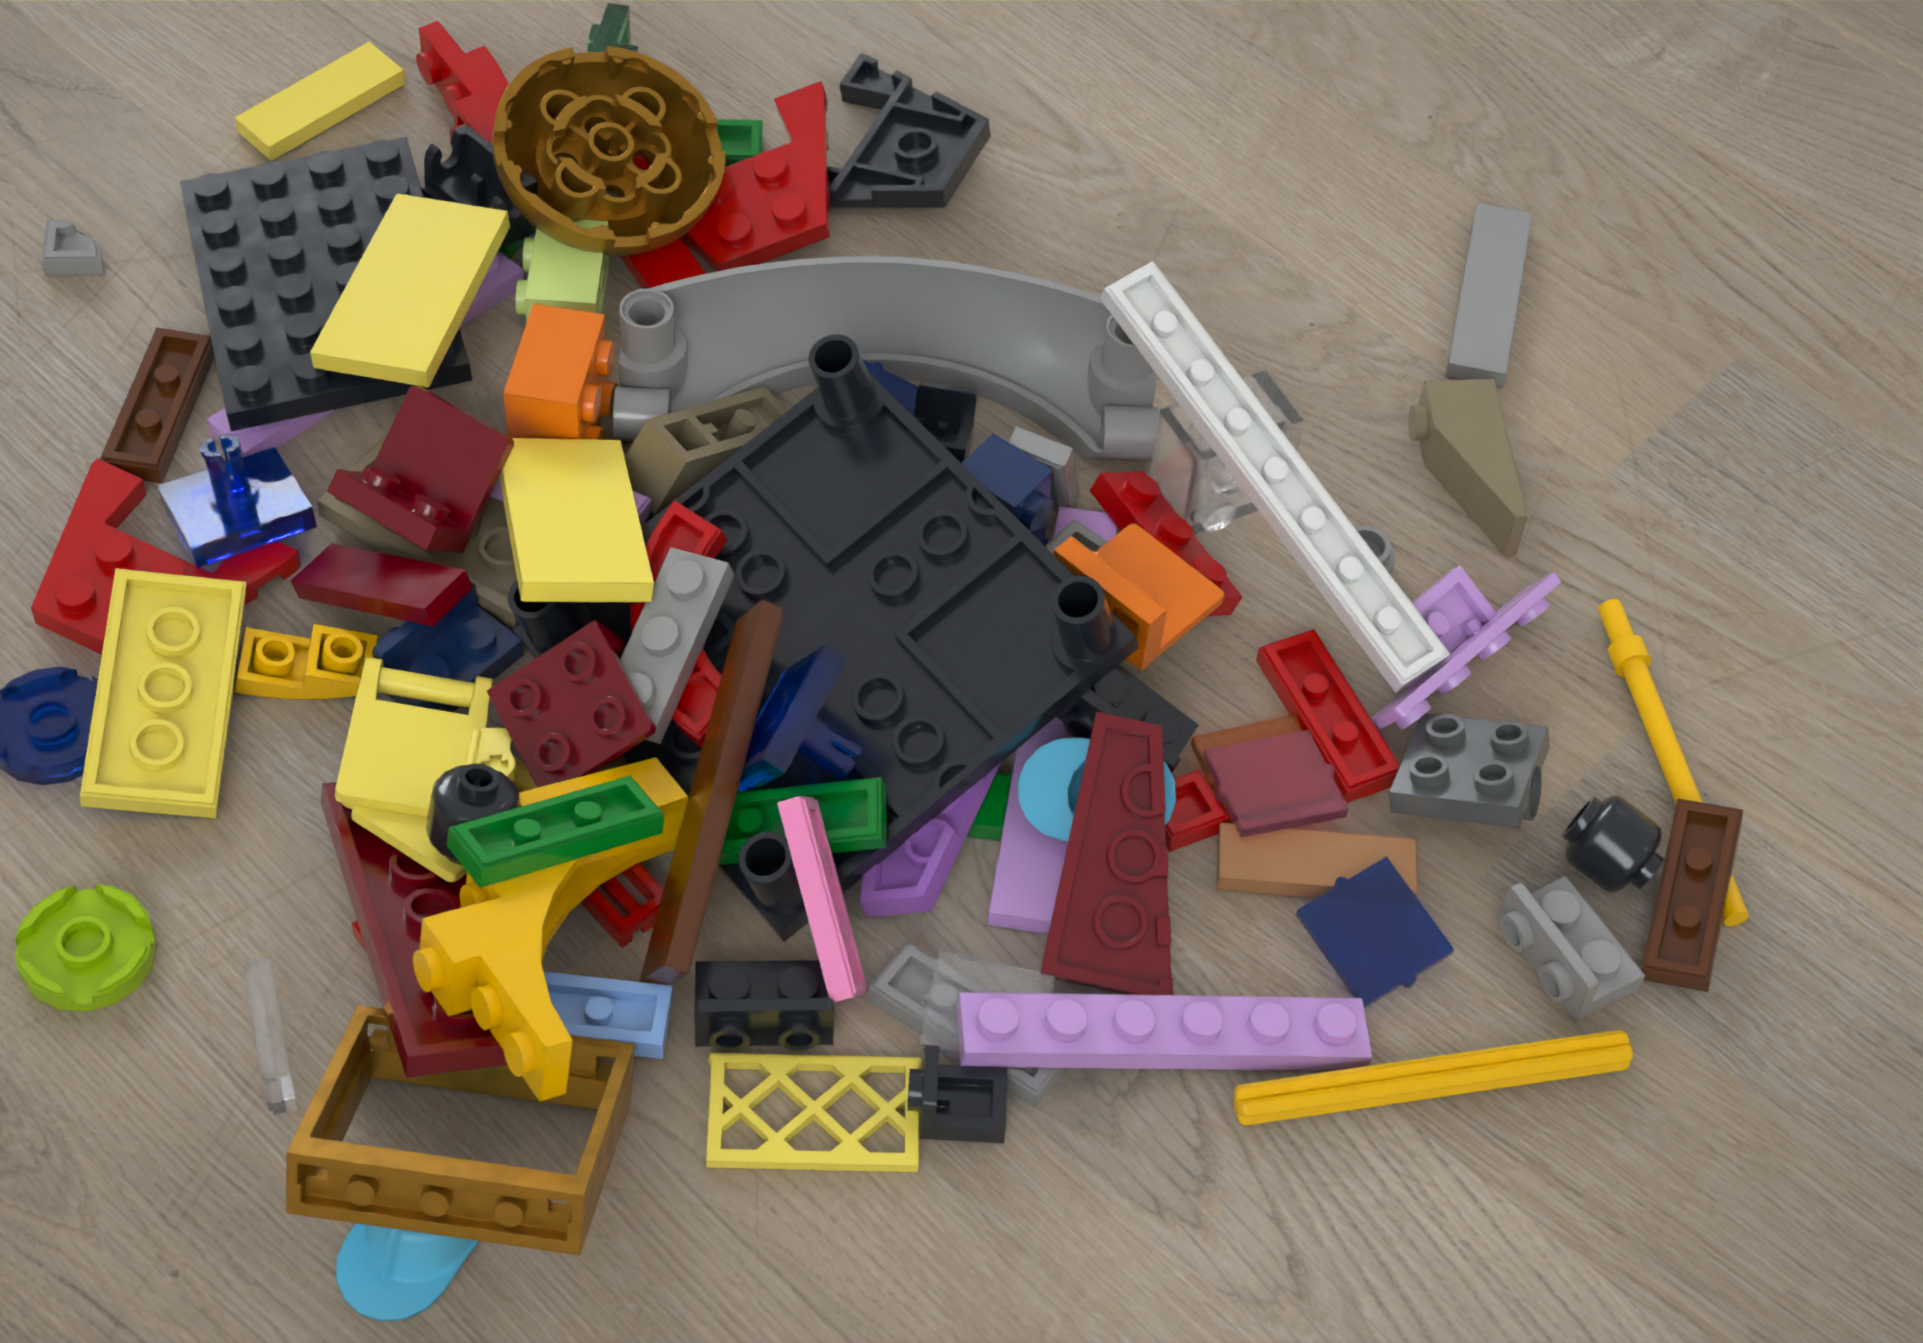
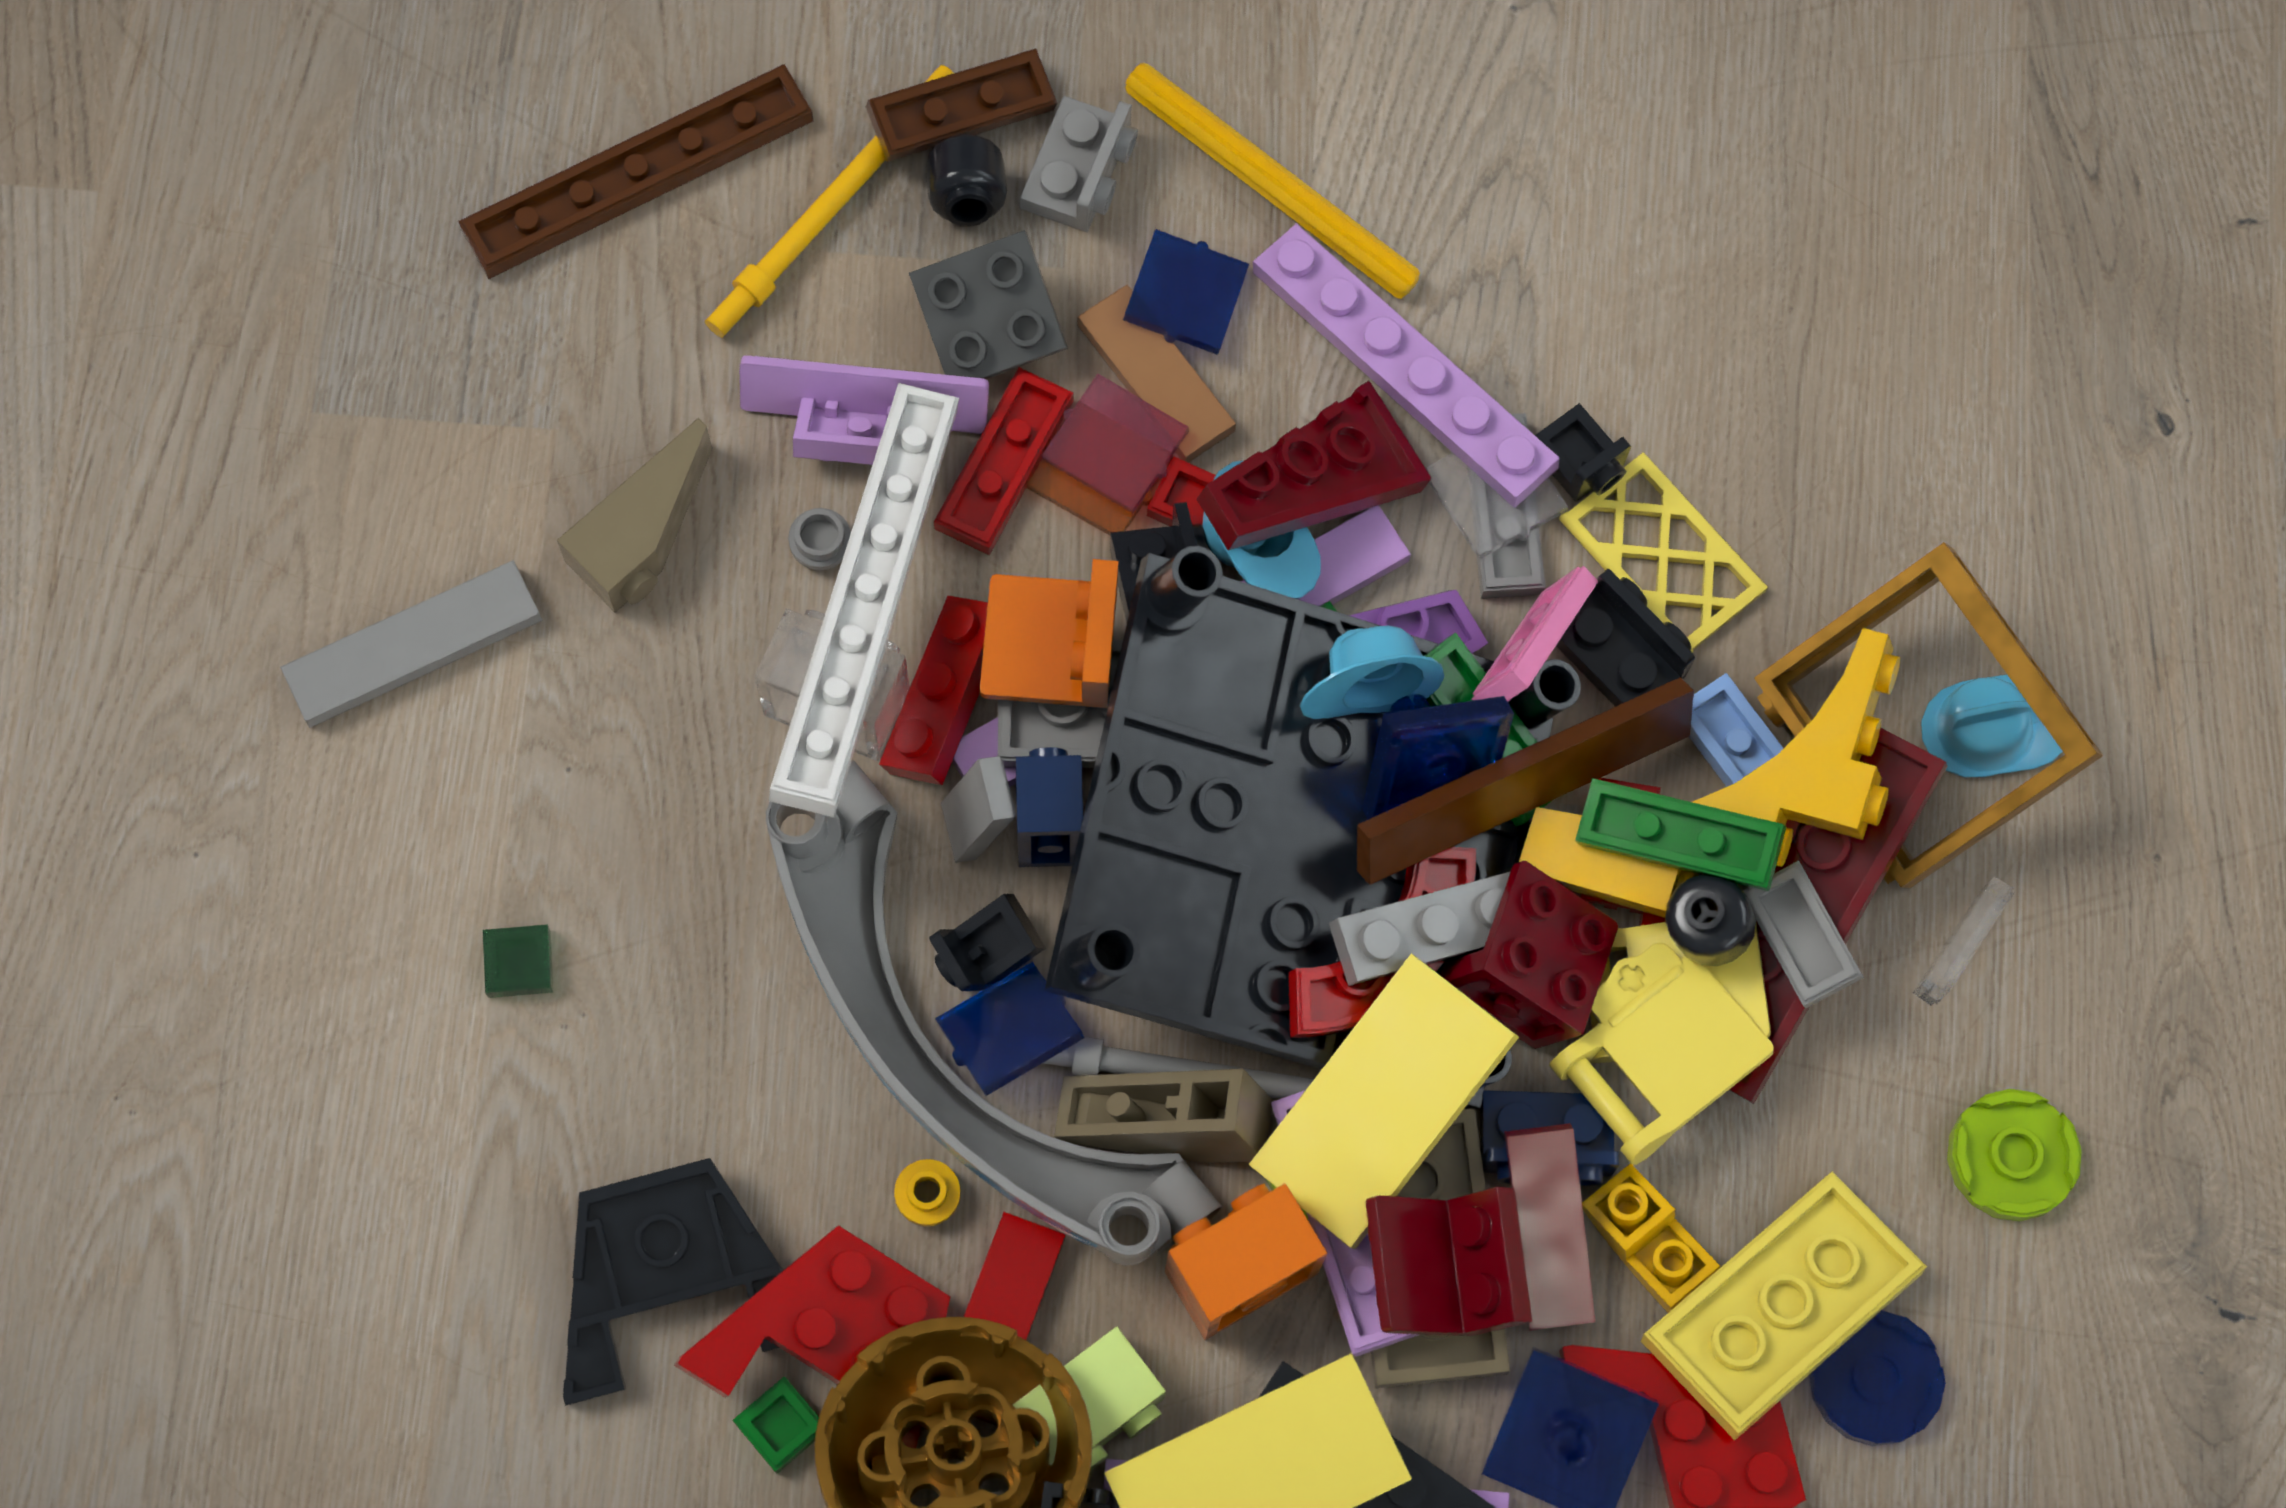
camera: 130 degrees left, 20 degrees up
none -> reddish brown tile [458,64,814,279]
none -> clear green tile [483,924,554,998]
none -> medium azure piece [1300,626,1444,719]
none -> light grey tile [1743,861,1864,1008]

